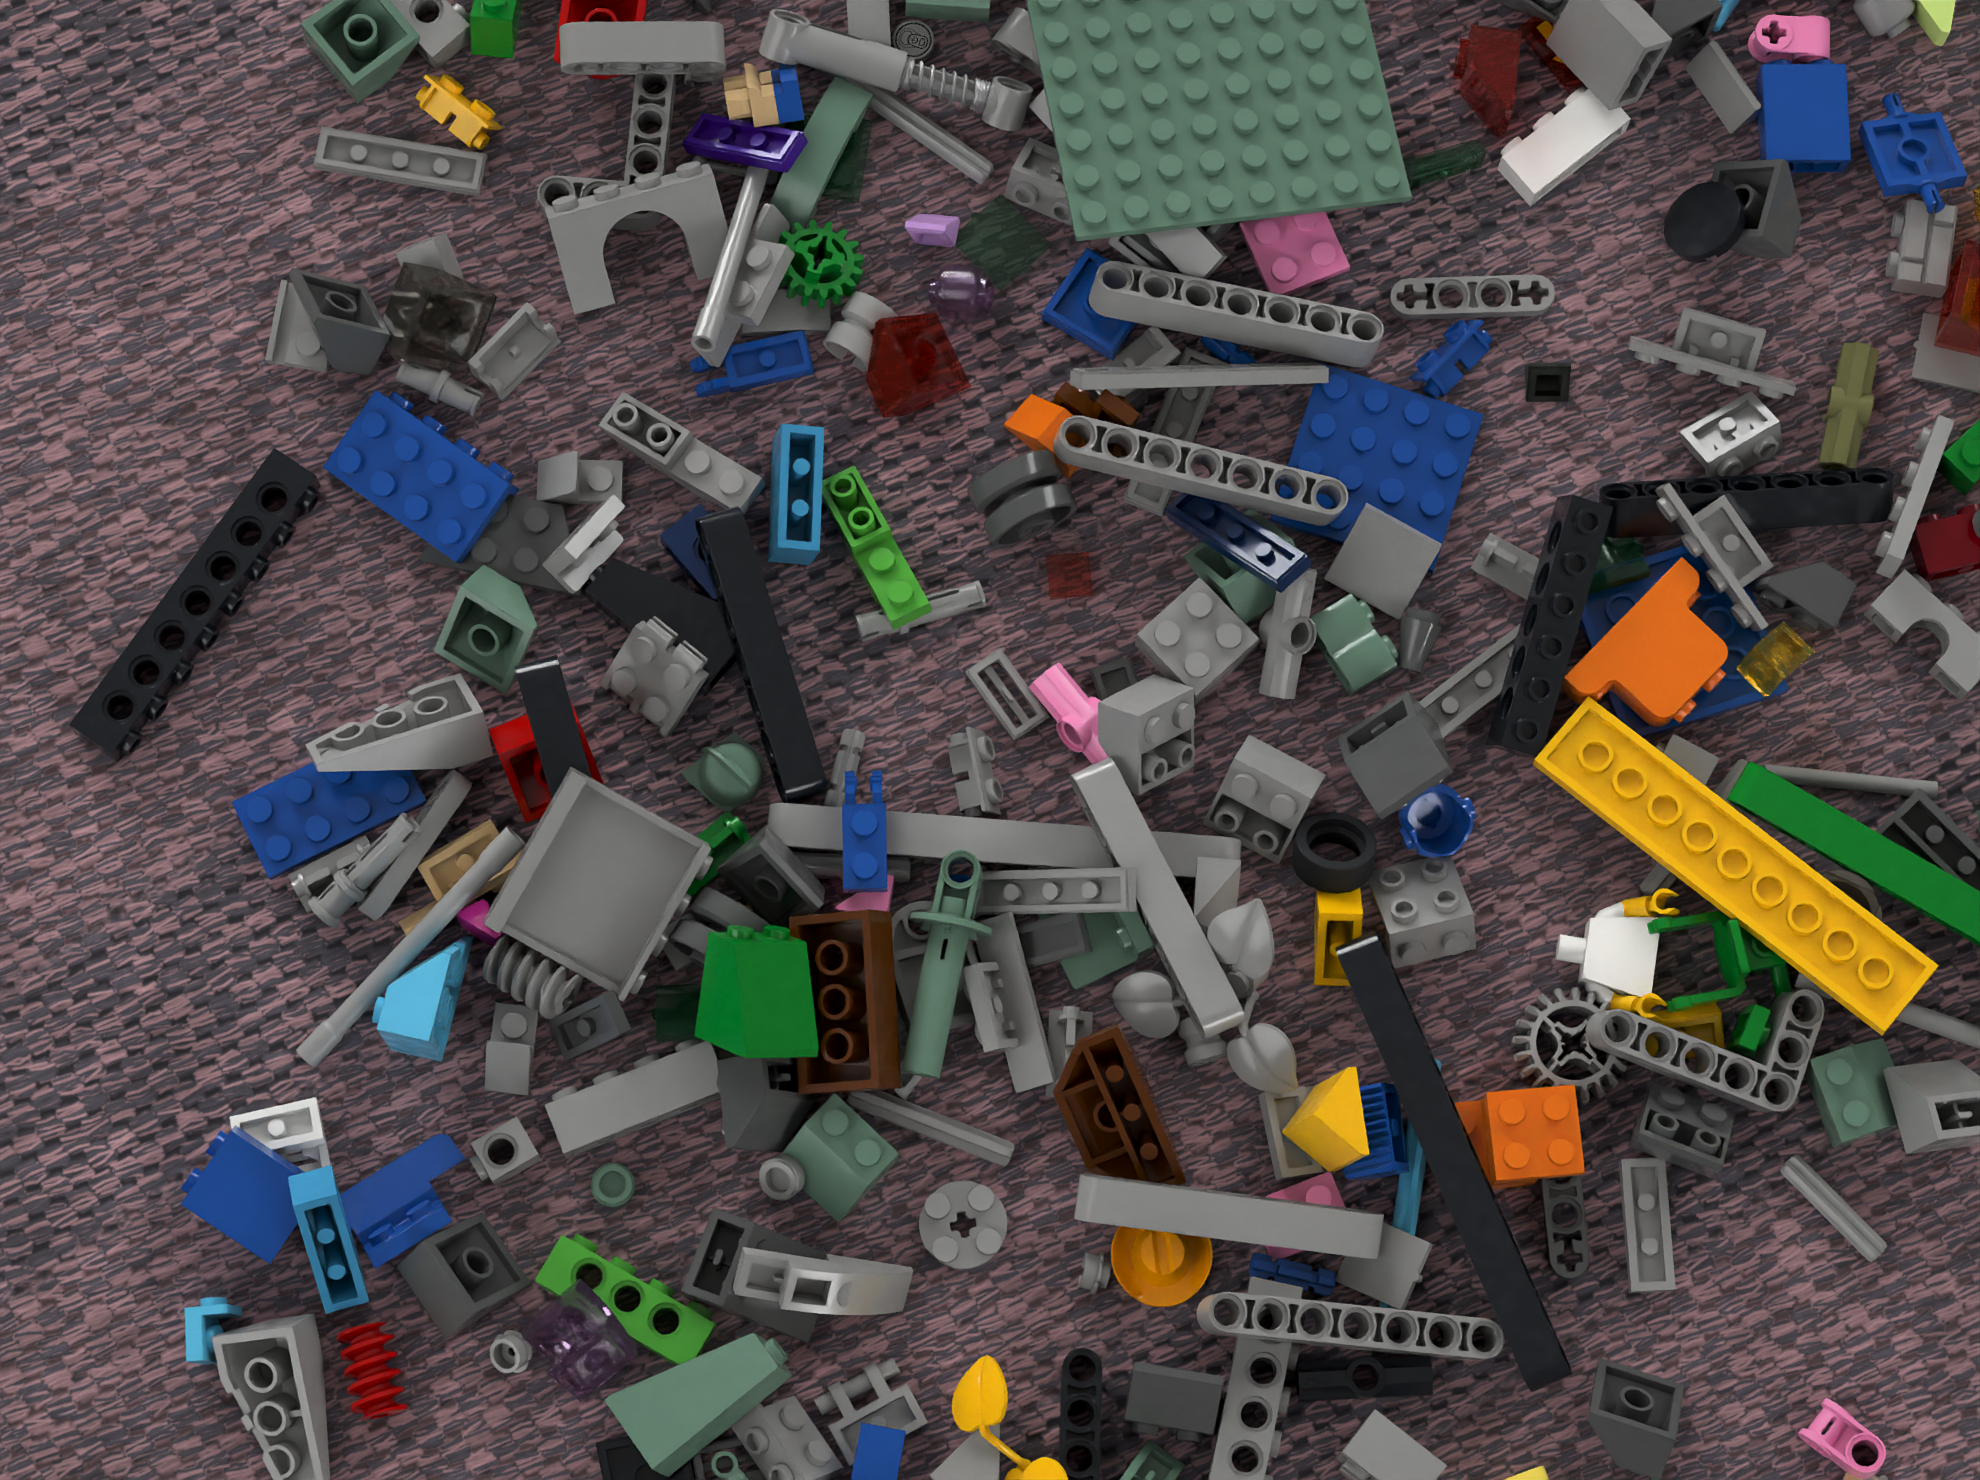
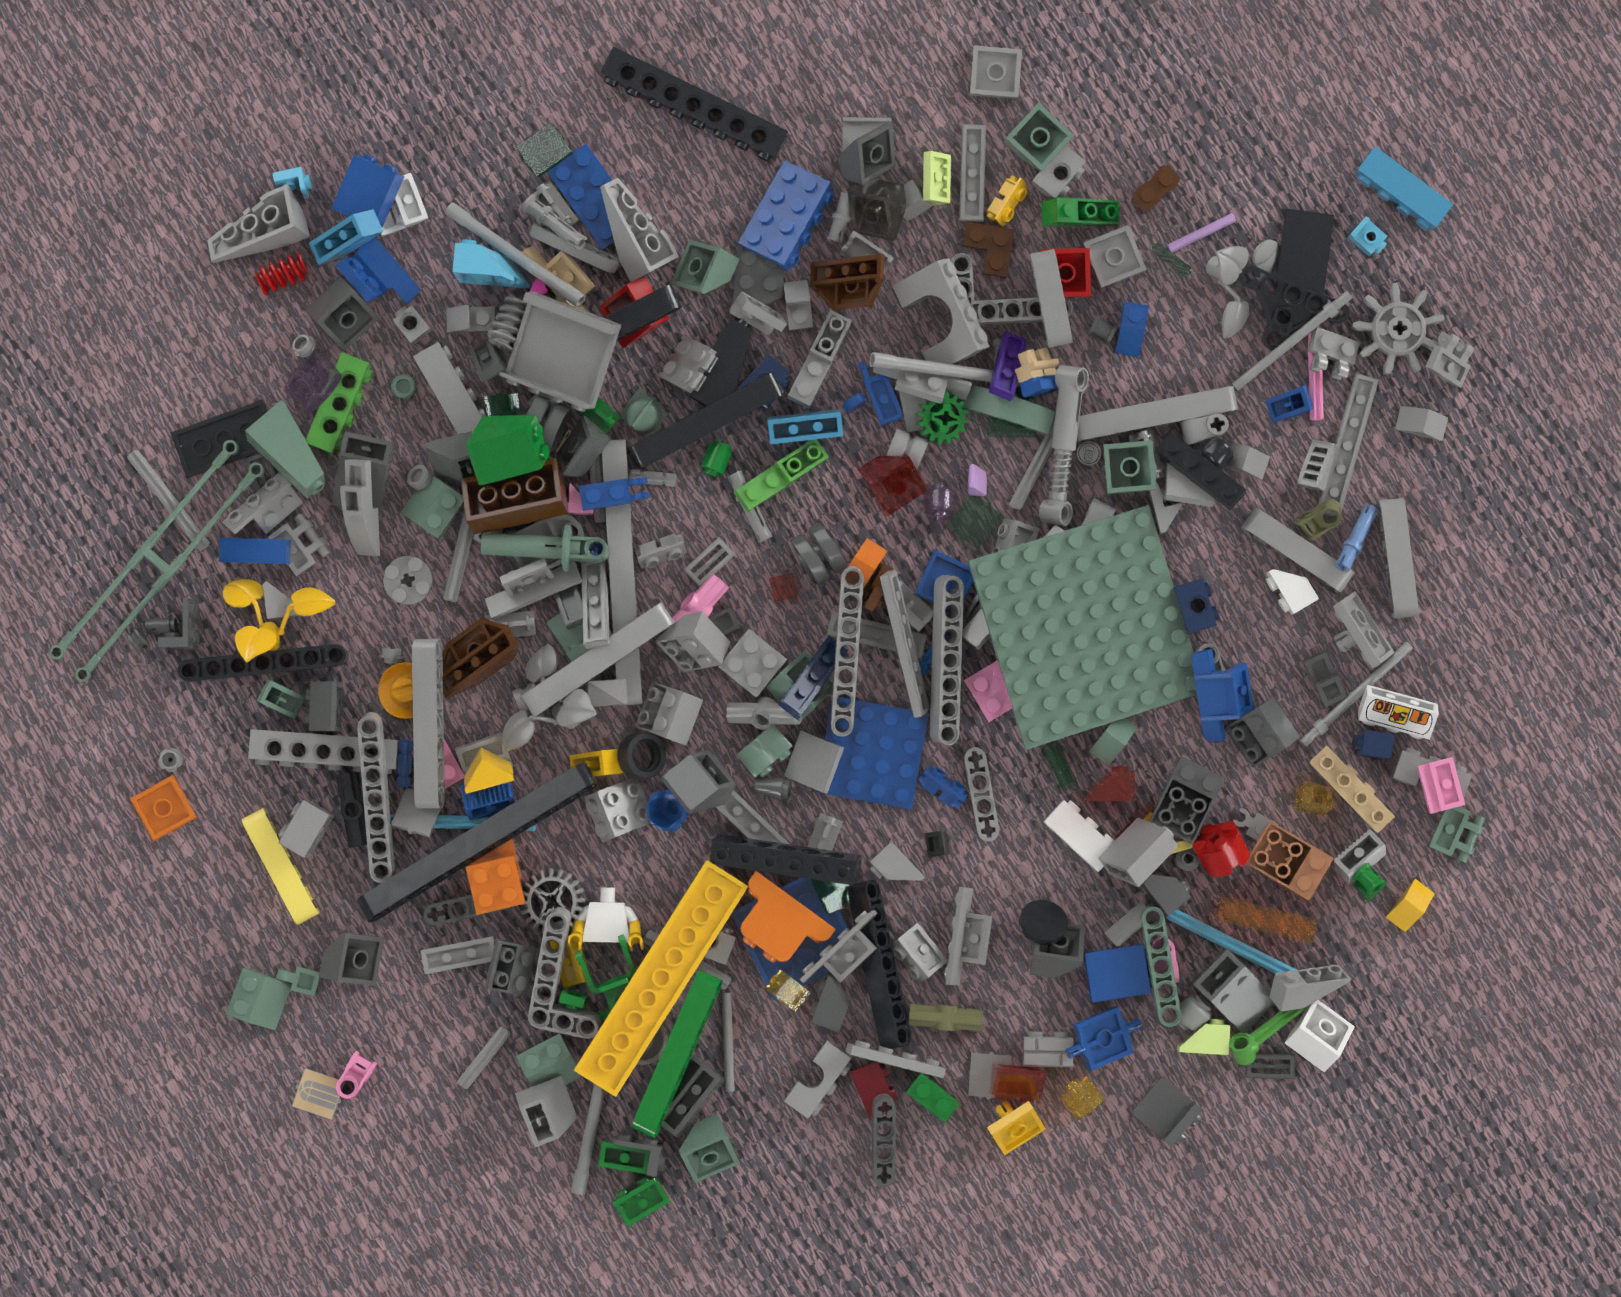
camera: 80 degrees right, 10 degrees up
none -> clear green piece [516,123,573,178]
none -> green brick [701,440,732,478]
none -> reddish brown wedge [810,254,884,310]
none -> blue tile [842,393,867,414]
none -> light grey slope [870,841,925,881]
none -> yellowish green bracket [923,151,951,206]
none -> reddish brown plate [963,221,1015,278]
none -> light grey plate [970,45,1022,99]
none -> sand green slope [1089,718,1137,766]
none -> sand green beam [1140,905,1181,1027]

